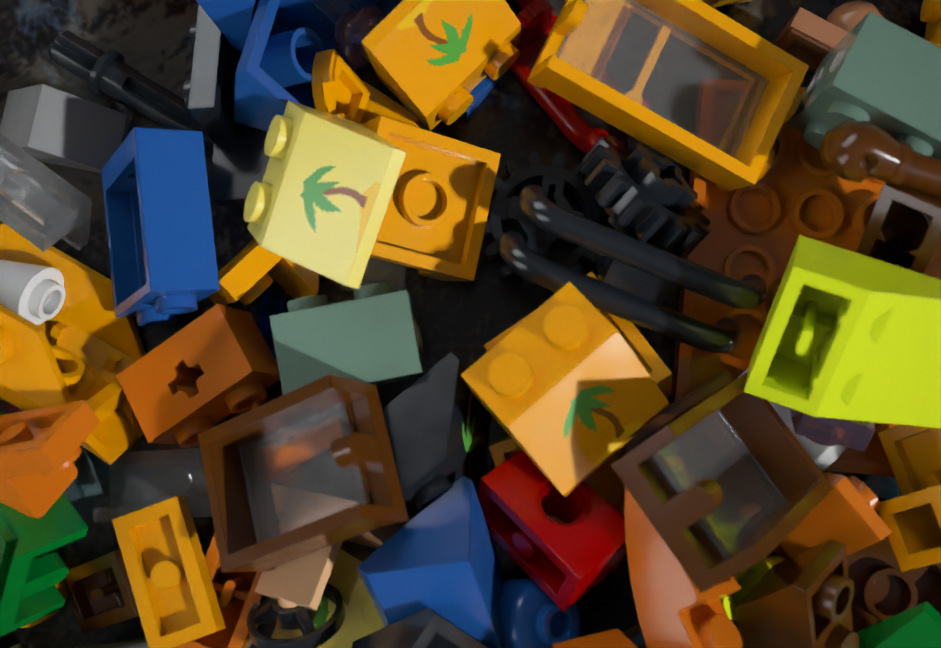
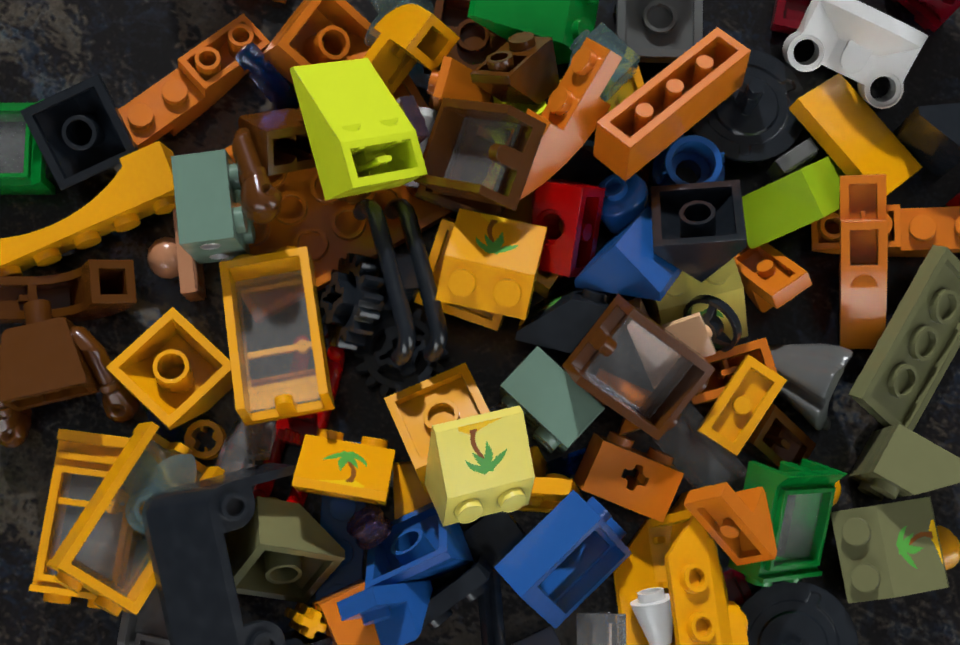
camera: 130 degrees left, 5 degrees down
light orange tile [312,49,371,124] -> none

